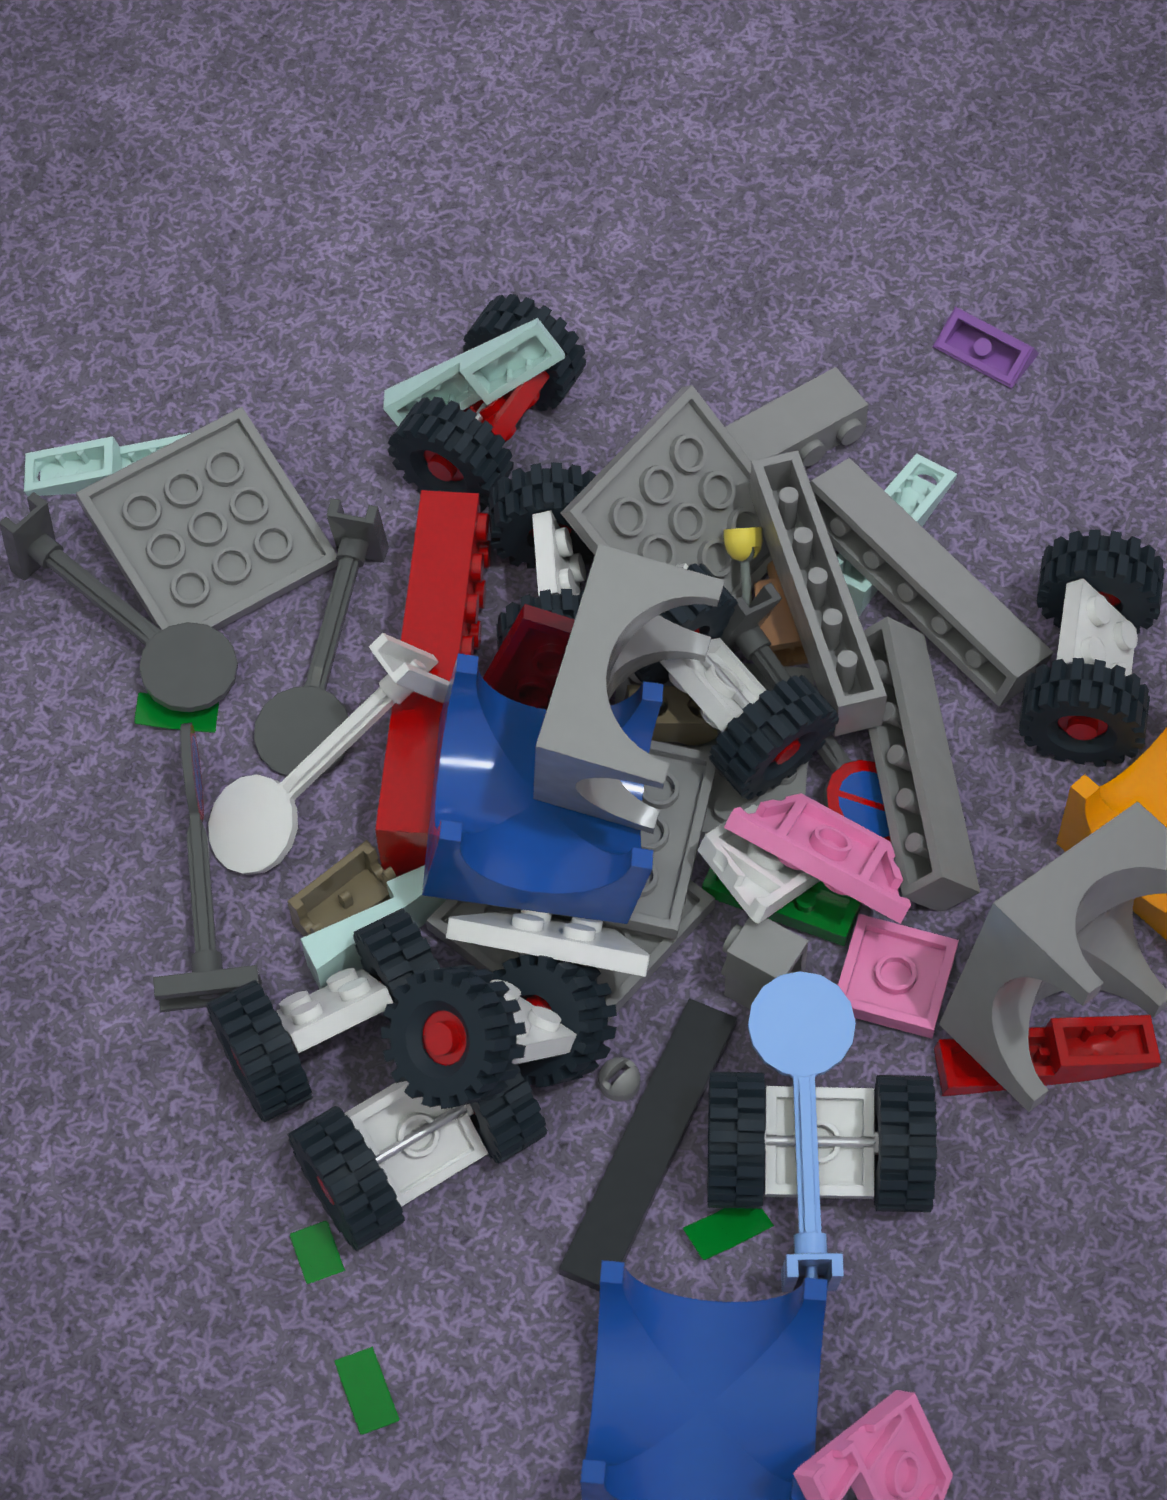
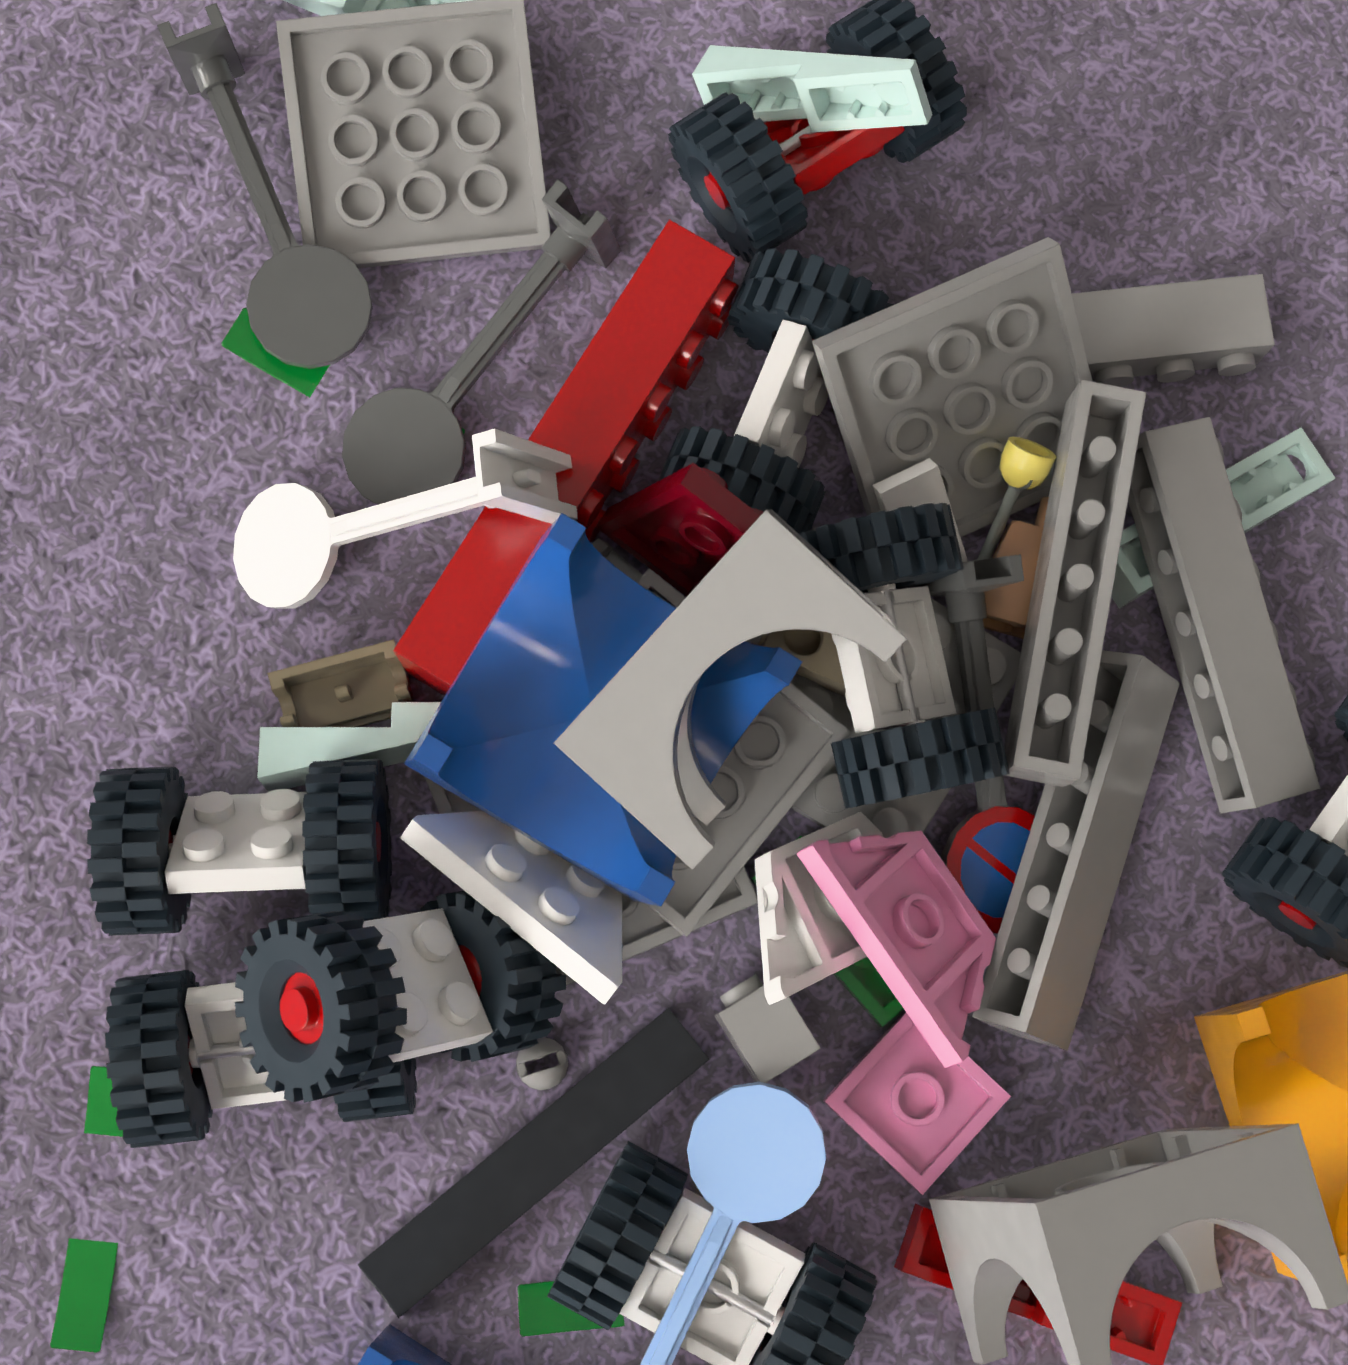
camera: 20 degrees right, 20 degrees up
dark grey piece [153,723,263,1012] -> none

